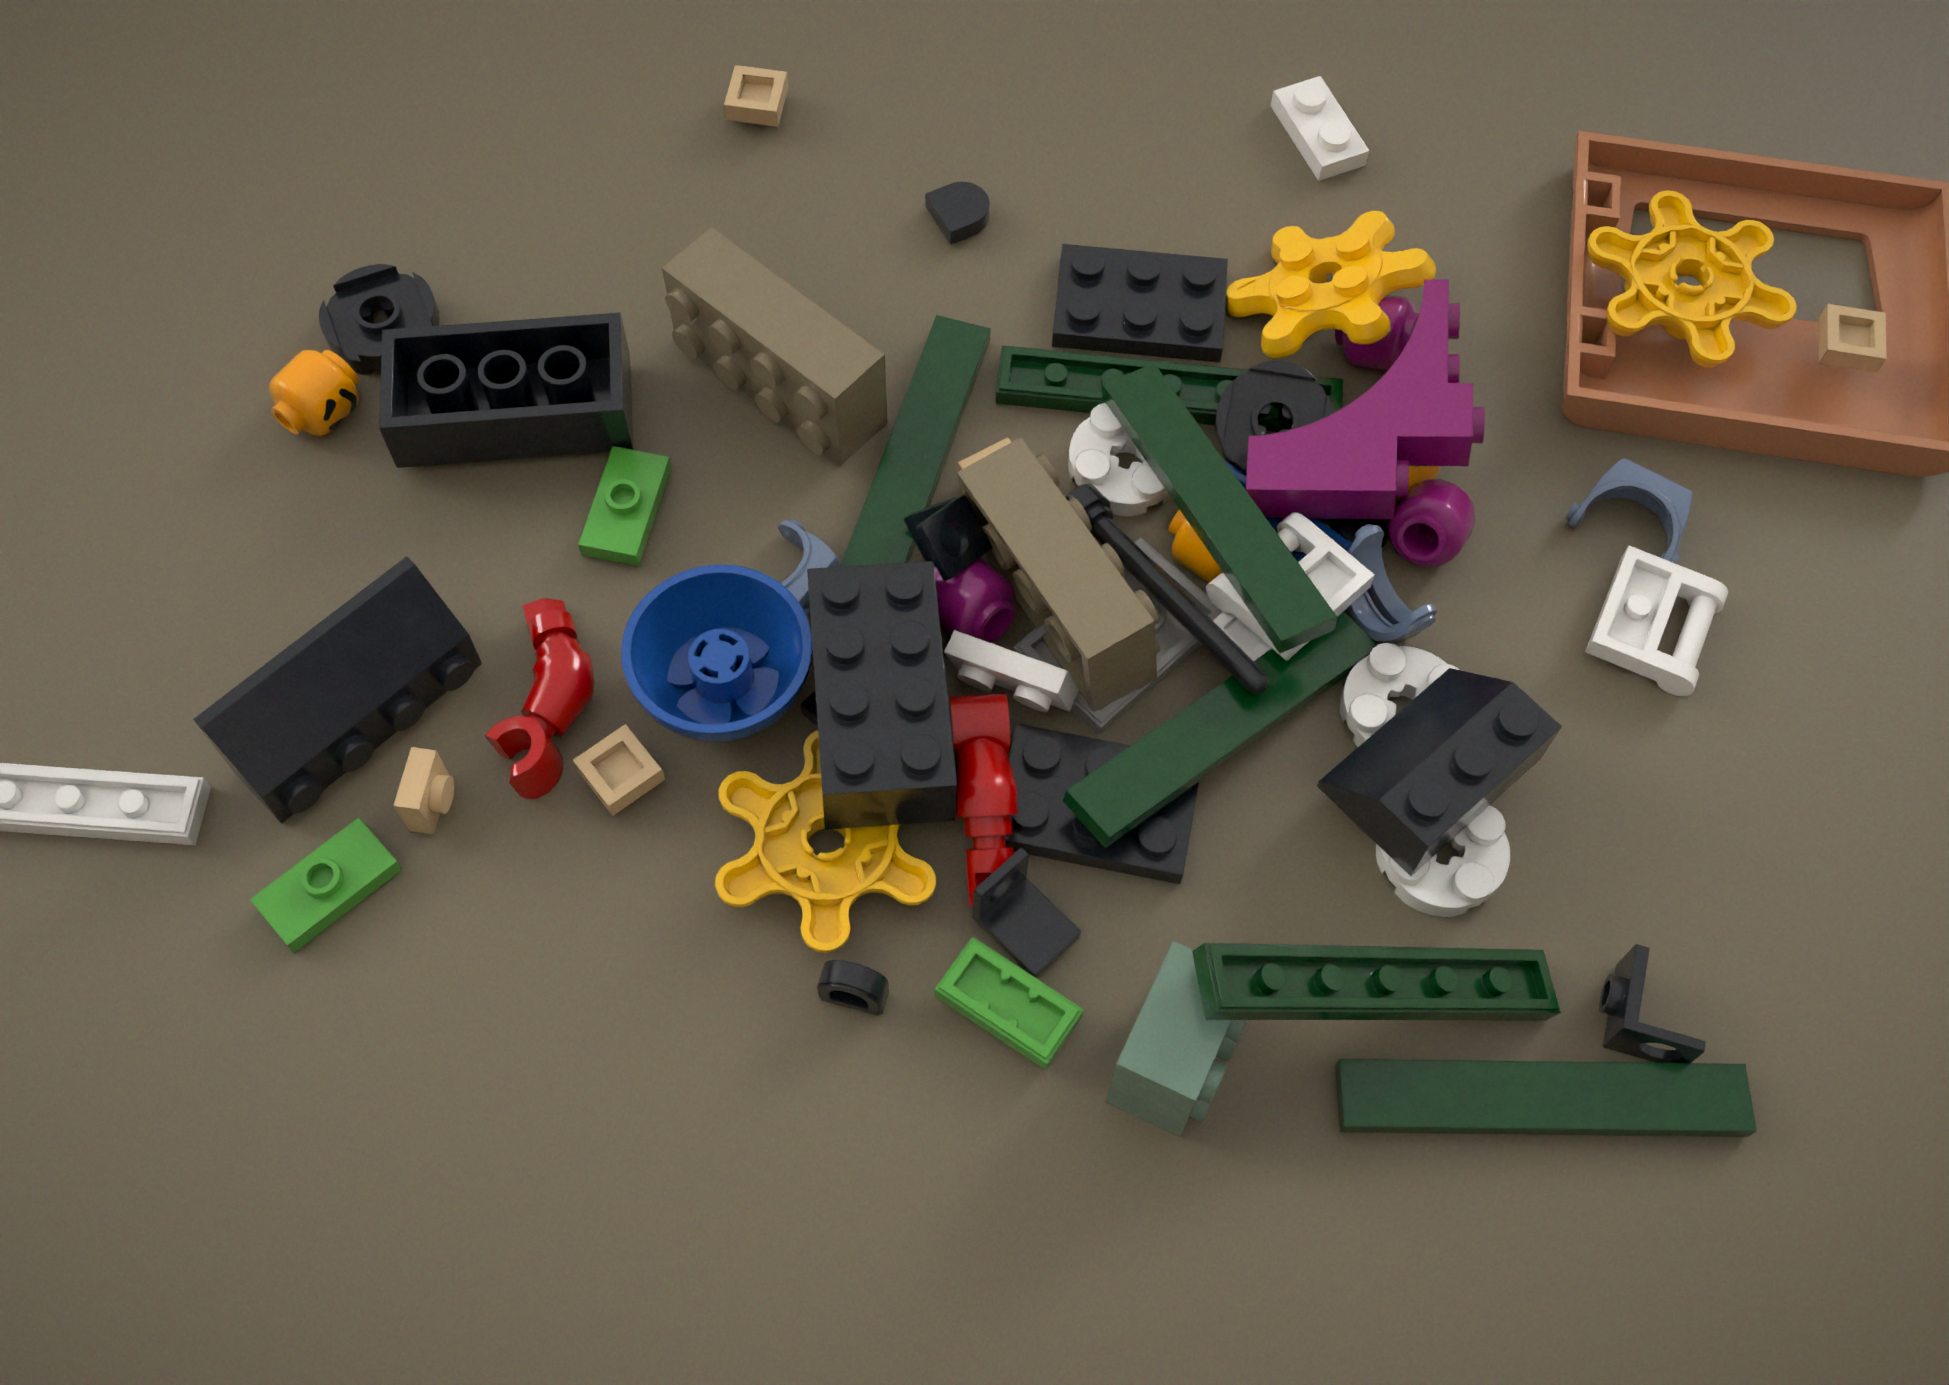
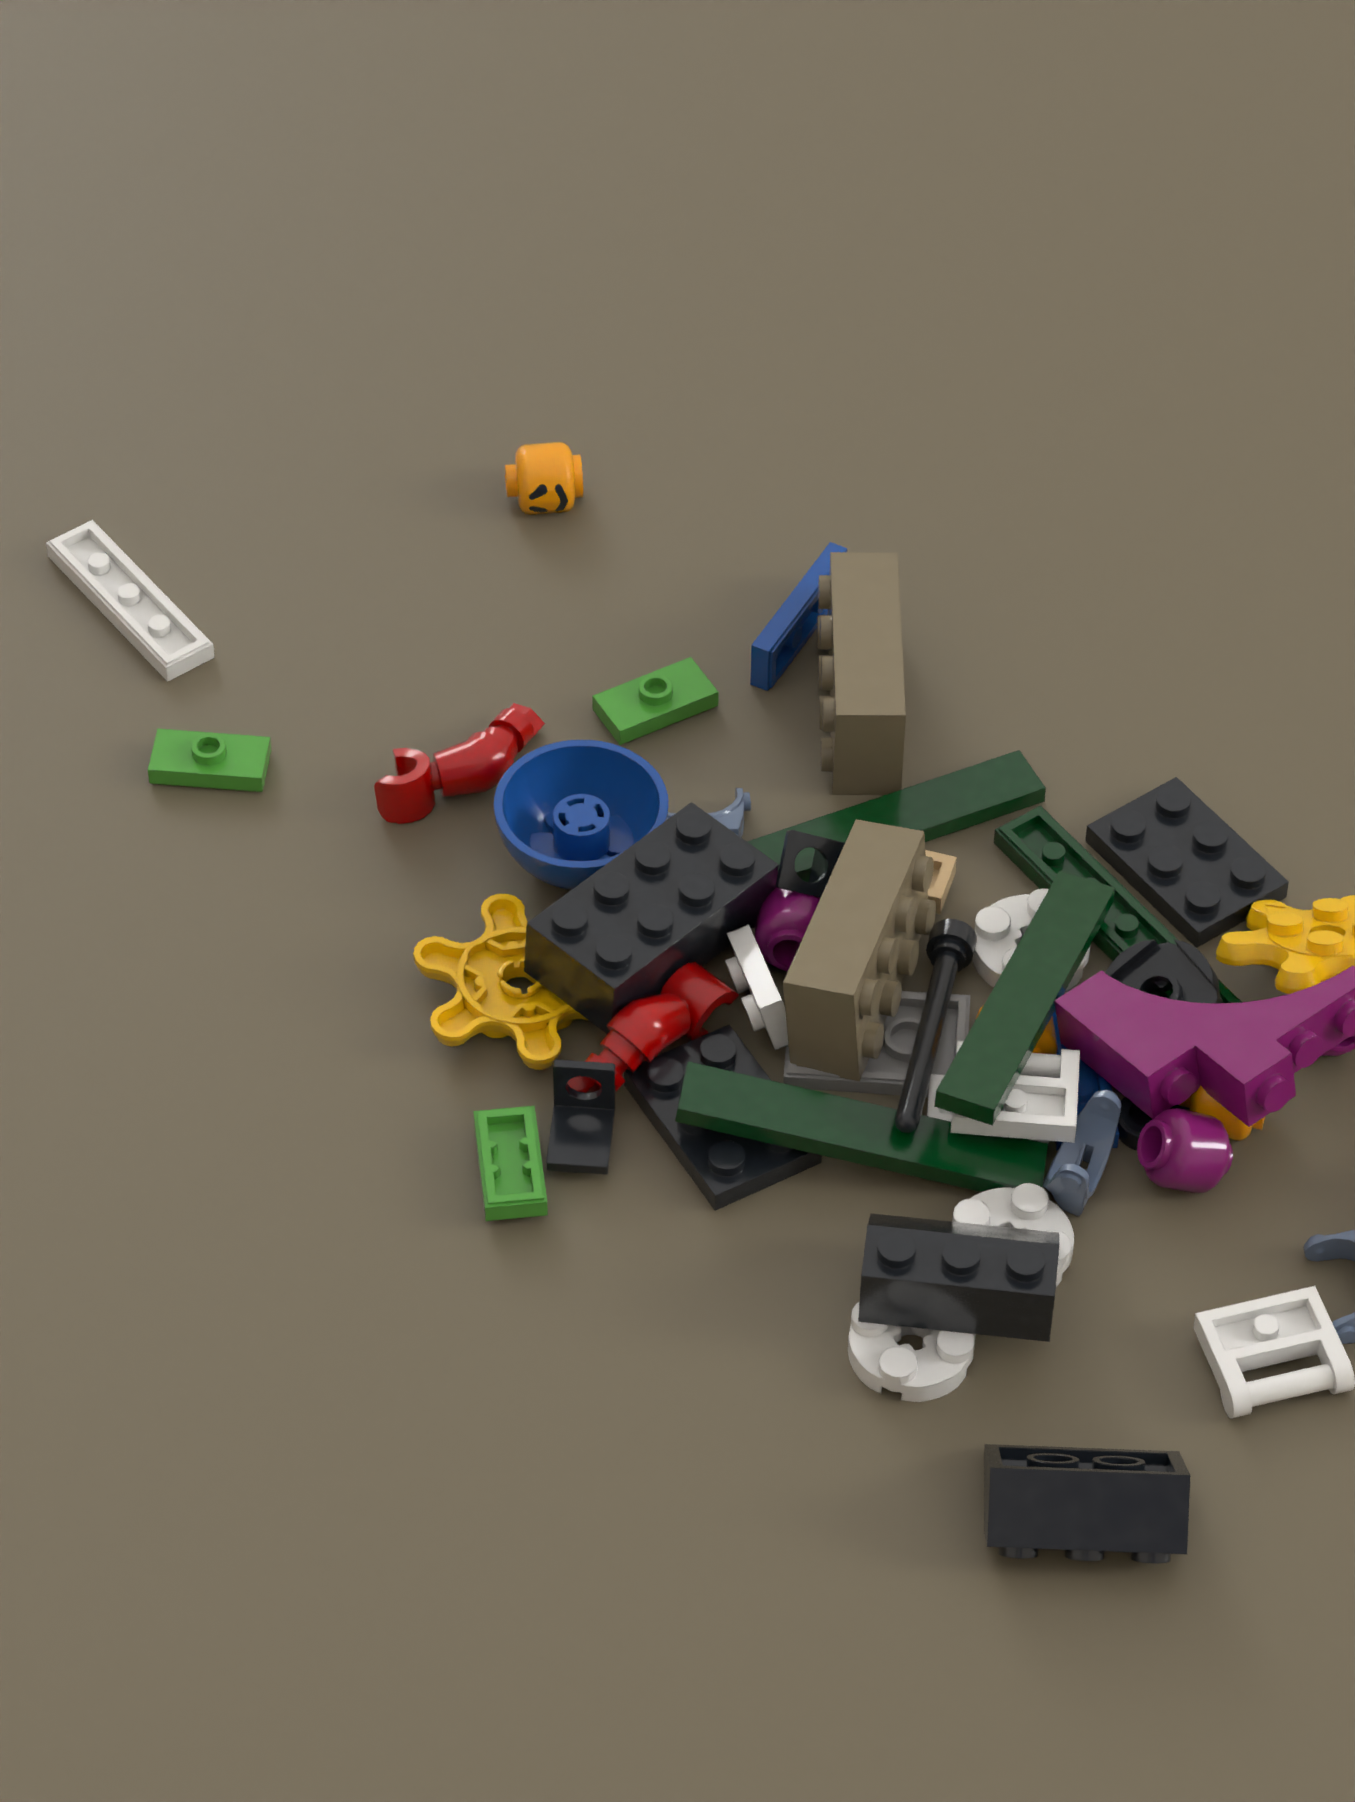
camera: 50 degrees right, 15 degrees down
black slope [193,556,482,824] -> none
black plate [319,264,440,375] -> none
black brick [379,312,633,468] -> none
tan plate [393,747,454,835] -> none
tan plate [573,724,665,816] -> none
tan plate [724,65,789,127] -> none
black tile [817,960,889,1016] -> none
black tile [925,182,990,245] -> none
sand green brick [1105,941,1247,1137] -> none
dark green tile [1192,943,1561,1021] -> none
dark green tile [1335,1059,1757,1137] -> none
black bracket [1599,944,1706,1063] -> none
none -> blue tile [750,542,847,691]
none -> black slope [984,1444,1190,1564]

